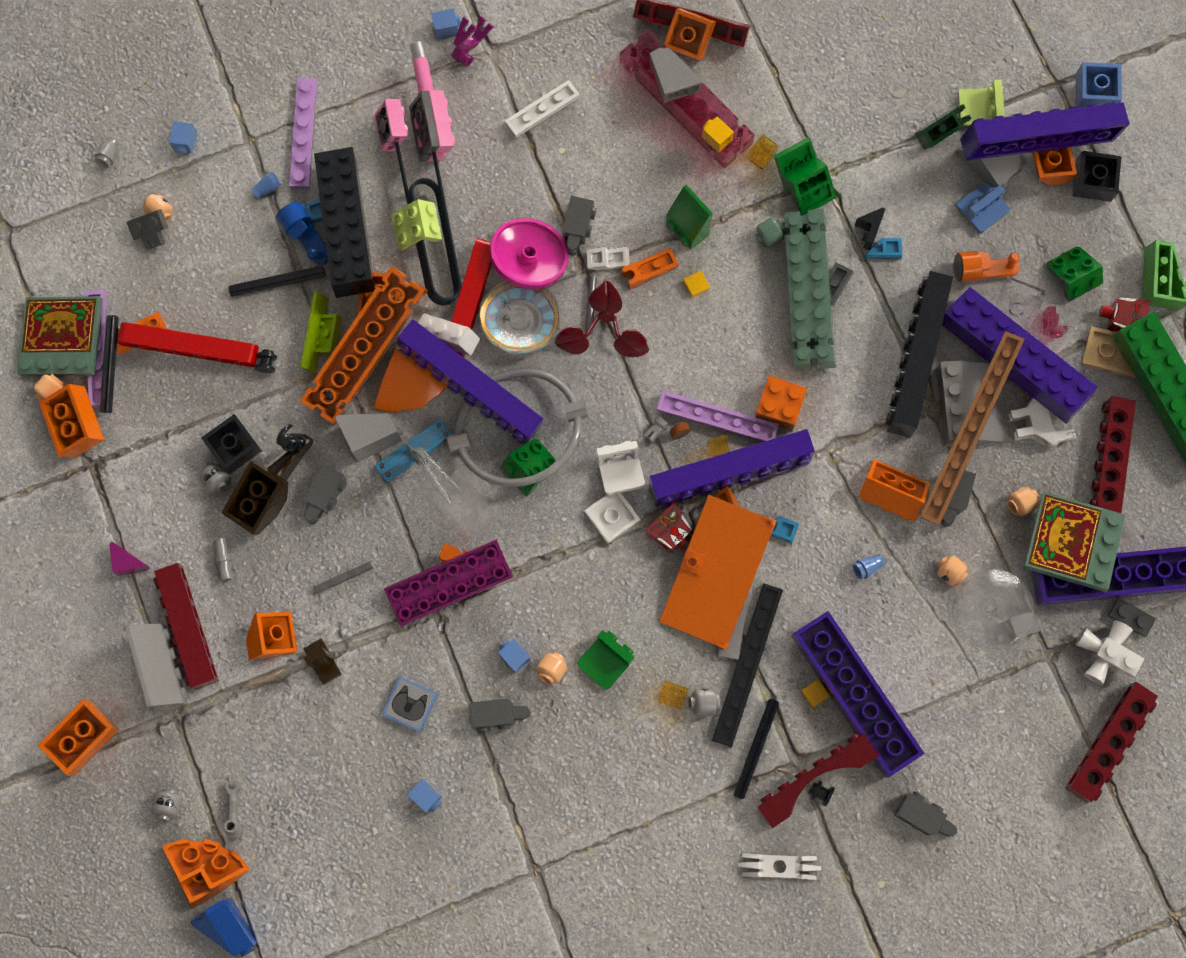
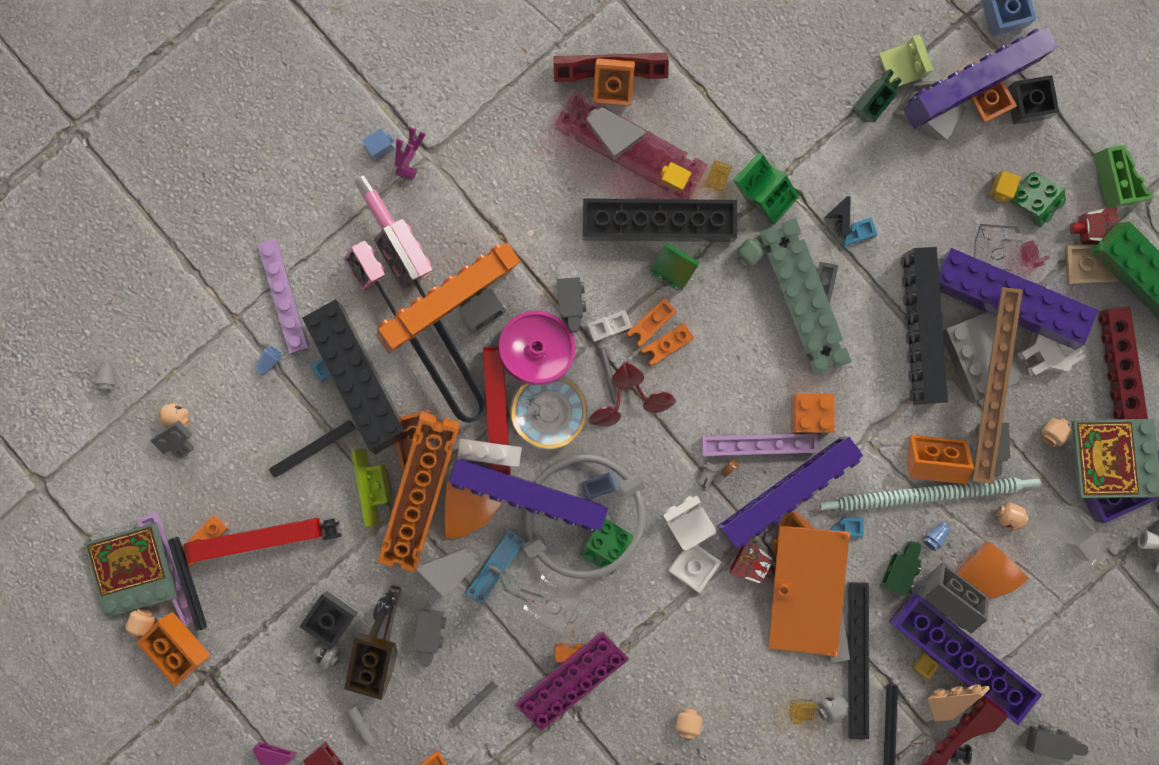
camera: 25 degrees left, 10 degrees up
medium blue brick [169,121,197,154] -> none
blue piece [276,202,328,264] -> none
yellowish green bracket [391,199,442,250] -> none
medium blue brick [498,639,531,673] -> none
white plate [505,80,580,138] -> none
green bracket [577,630,634,690] -> none
yellow tile [683,270,710,298] -> none
clear yellow panel [706,435,730,458] -> none
orange piece [954,251,1020,282] -> none
medium blue bracket [956,182,1010,233] -> none
none -> orange brick [375,242,520,354]
none -> dark grey brick [458,288,506,332]
none -> sand blue tile [581,471,620,500]
none -> black brick [583,198,737,242]
none -> orange plate [640,323,694,367]
none -> light aqua hose [820,477,1041,512]
none -> dark green hinge [880,541,921,597]
none -> dark grey brick [924,562,989,634]
none -> light nougat slope [928,685,990,721]
none -> orange brick [956,541,1029,599]
none -> yellow brick [989,170,1021,202]

